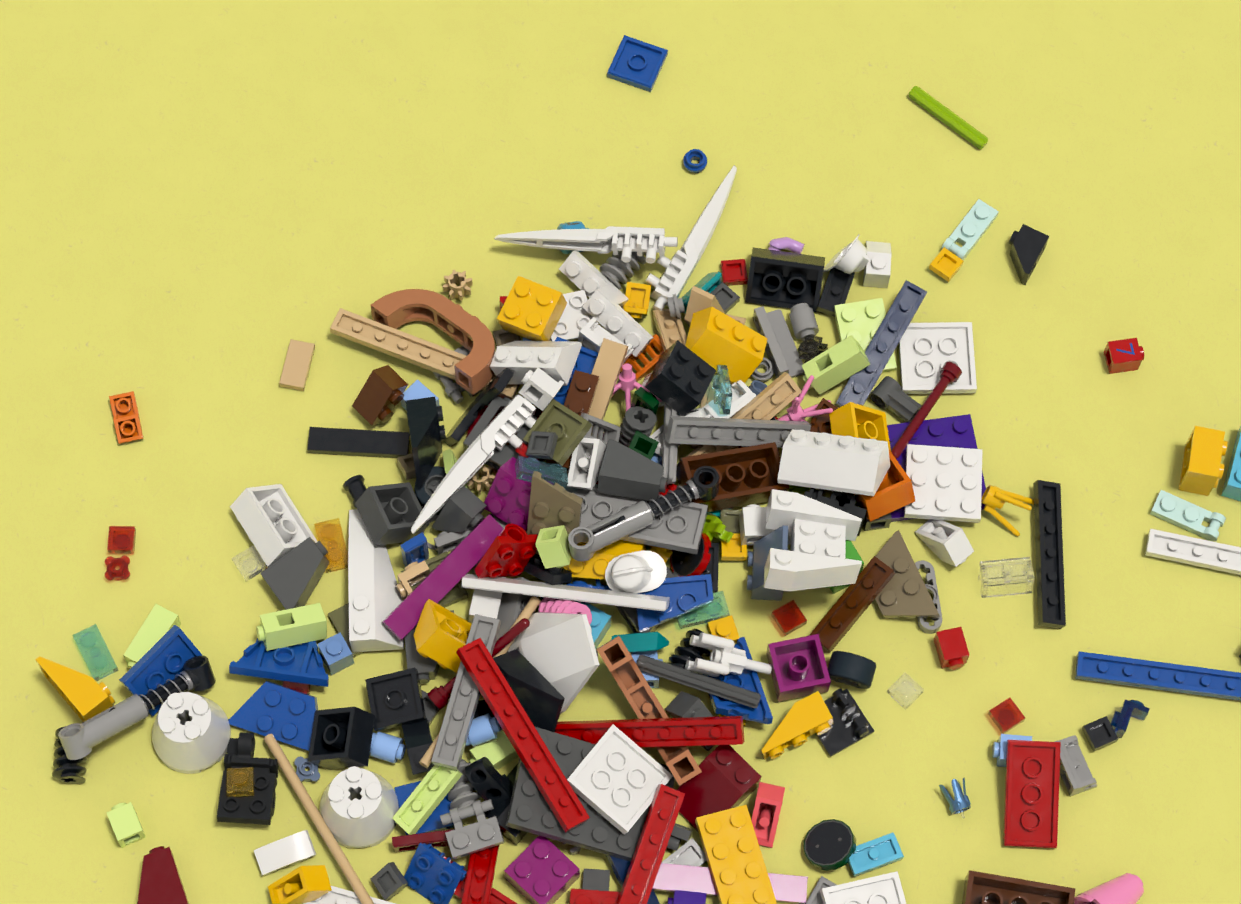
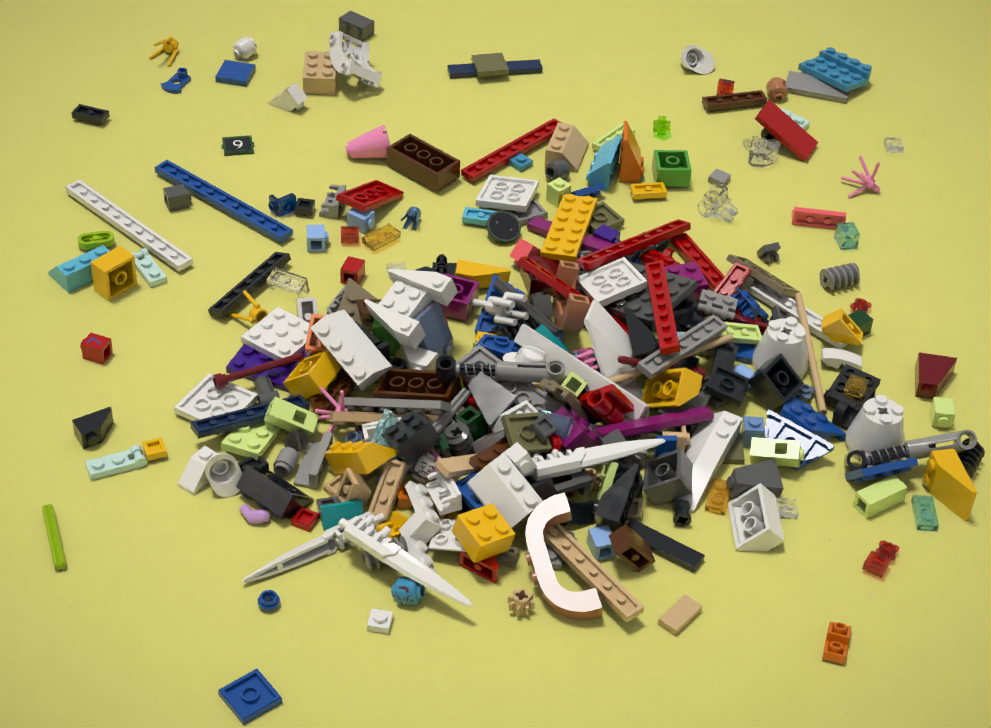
camera: 150 degrees left, 25 degrees down
light grey plate [667,294,685,318] -> none
none -> light blue brick [306,224,329,252]
none -> clear yellow plate [362,223,401,251]
none -> white plate [367,608,393,634]

